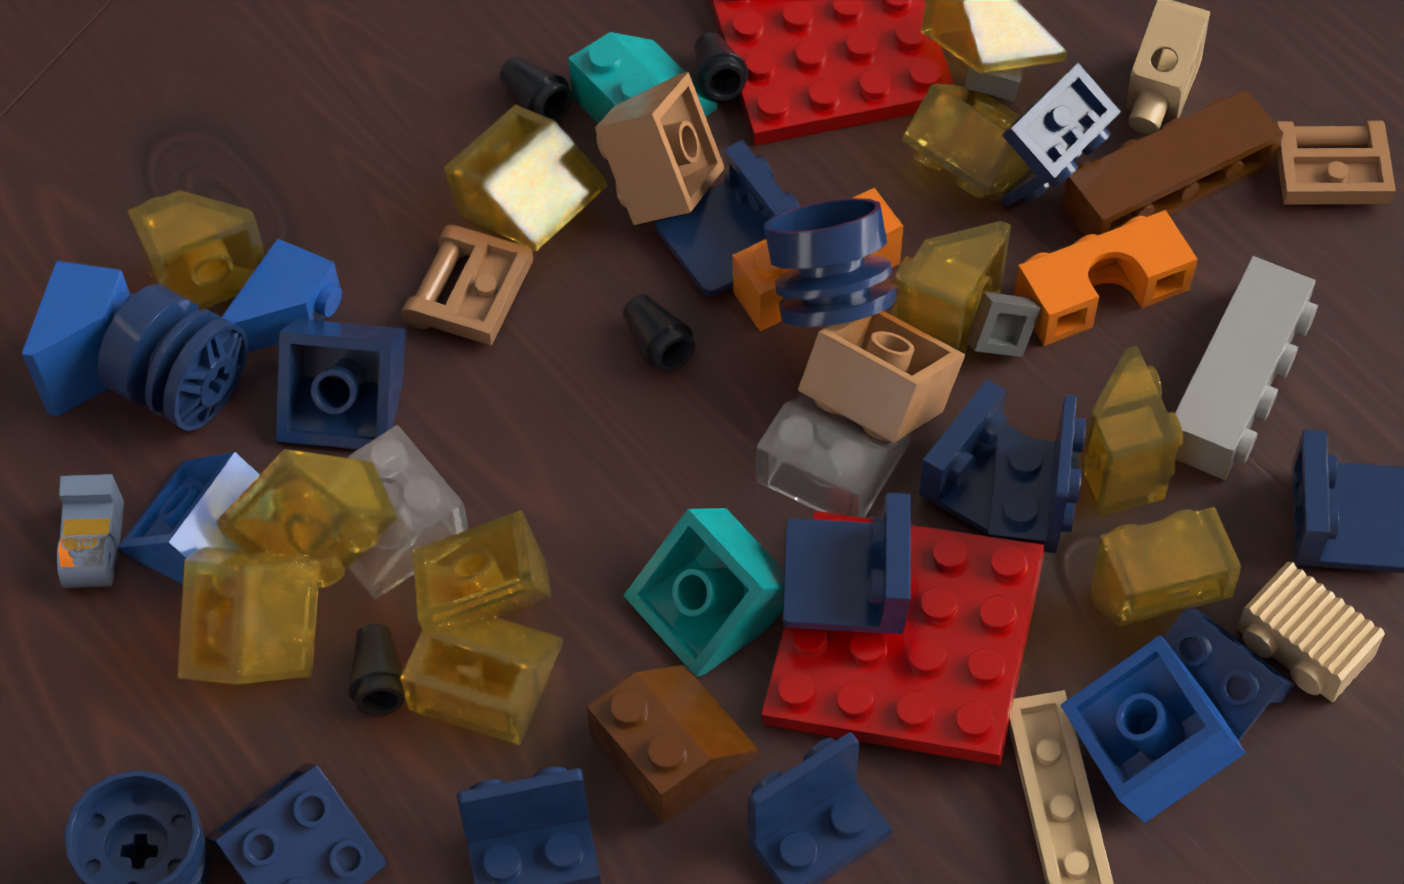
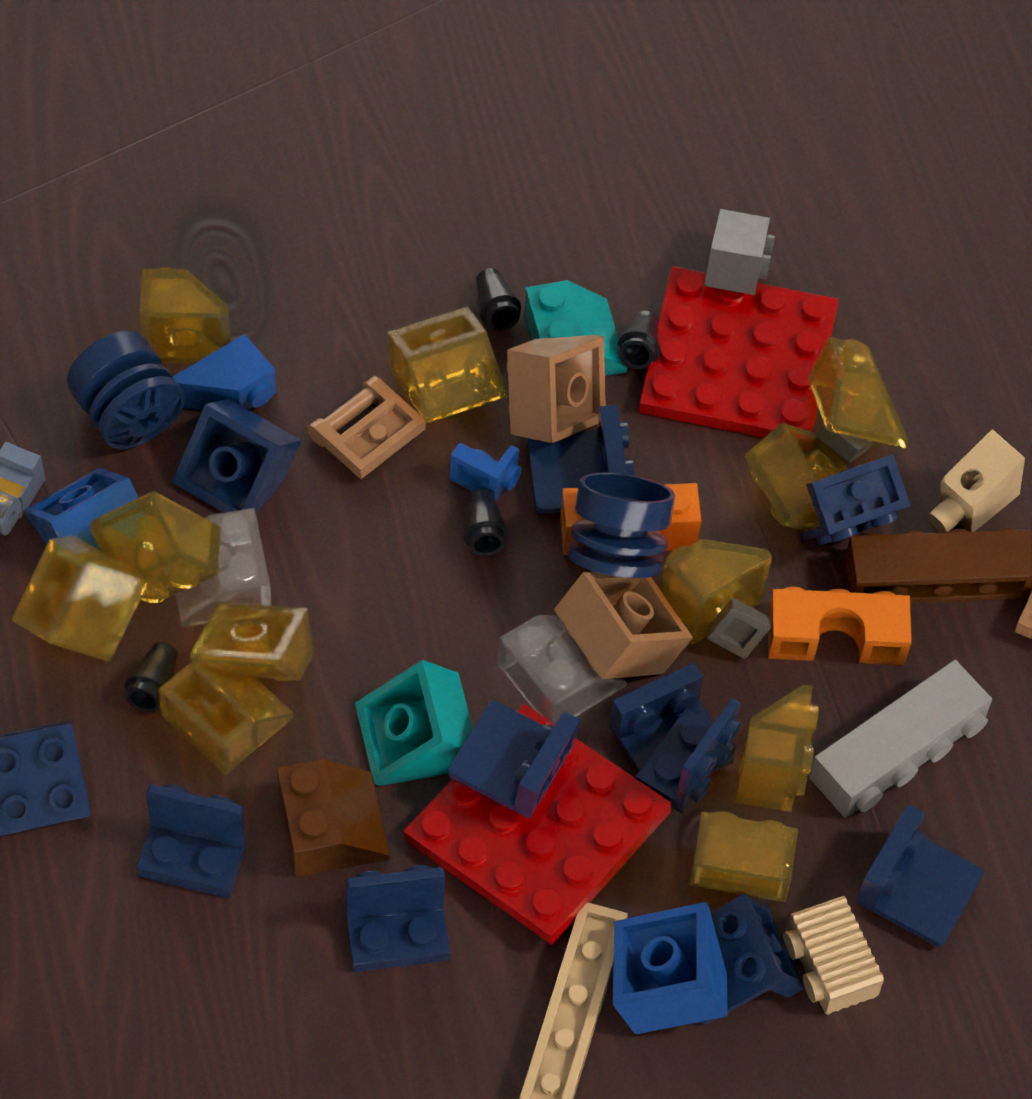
camera: 20 degrees right, 0 degrees up
blue slope [22,261,133,416] -> none
none -> blue bracket [449,443,522,501]

